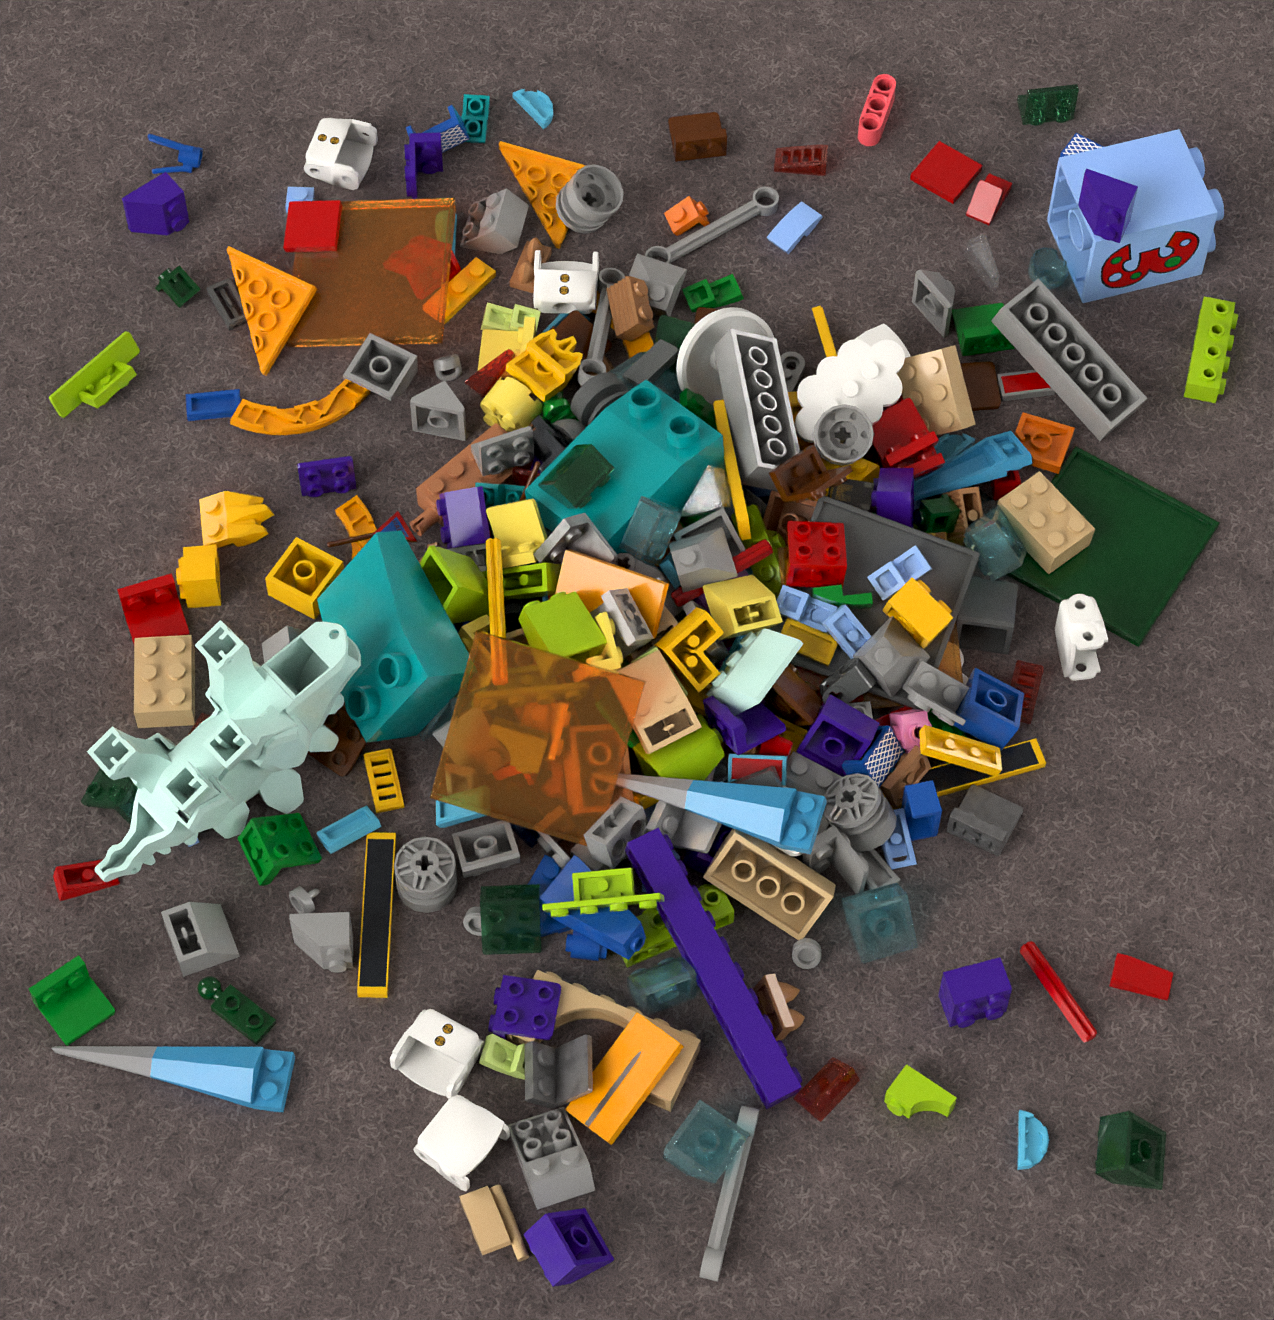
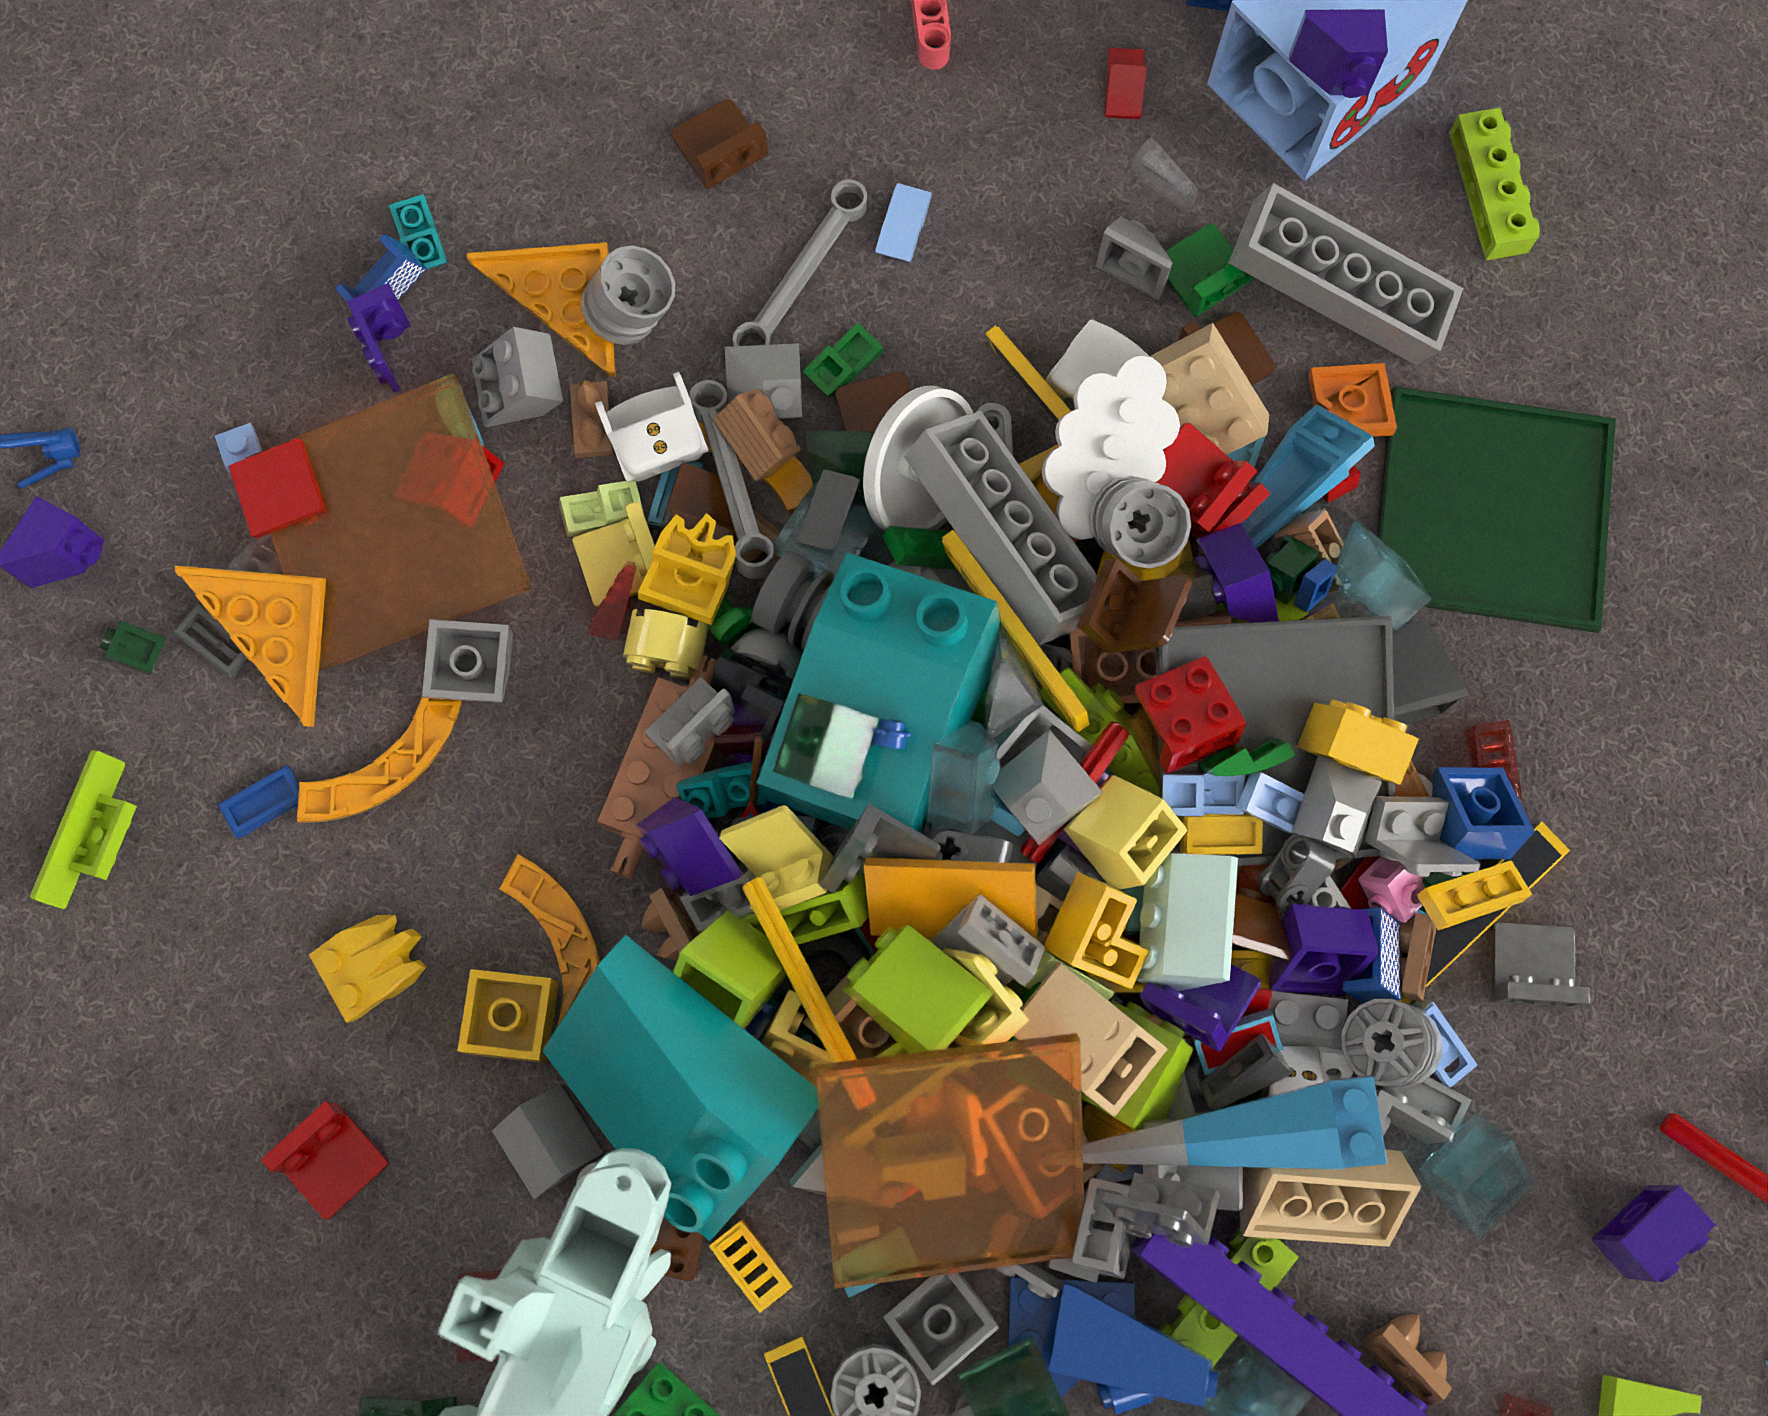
camera: 25 degrees left, 15 degrees up
tan brick [134,635,195,728] -> none
yellow brick [176,545,221,608] -> none
dark purple bracket [297,456,356,497] -> none
white piece [304,118,378,190] -> none
medium azure tile [316,805,381,854] -> none
piece [327,511,417,548] -> none
light grey slope [410,381,467,441] -> none
yellow plate [423,257,496,326] -> none
light grey tile [433,354,462,381] -> none
medium azure tile [512,89,553,129] -> none
lime bracket [542,868,665,917] -> none
orange bracket [664,196,710,236] -> none
clear red slope [774,144,828,176] -> none
light grey tile [792,938,822,969] -> none
light blue slope [867,545,932,601] -> none
blue panel [901,780,942,841] -> none
red tile [910,141,982,204] -> none
tan brick [994,471,1095,574] -> none
tile [997,369,1055,401] -> none
clear light blue hair [1028,247,1068,289] -> none
white piece [1055,594,1108,681] -> none
none -> blue plate [871,718,912,749]
none -> flat silver bracket [1101,1173,1220,1248]
none -> blue tile [1294,559,1338,613]

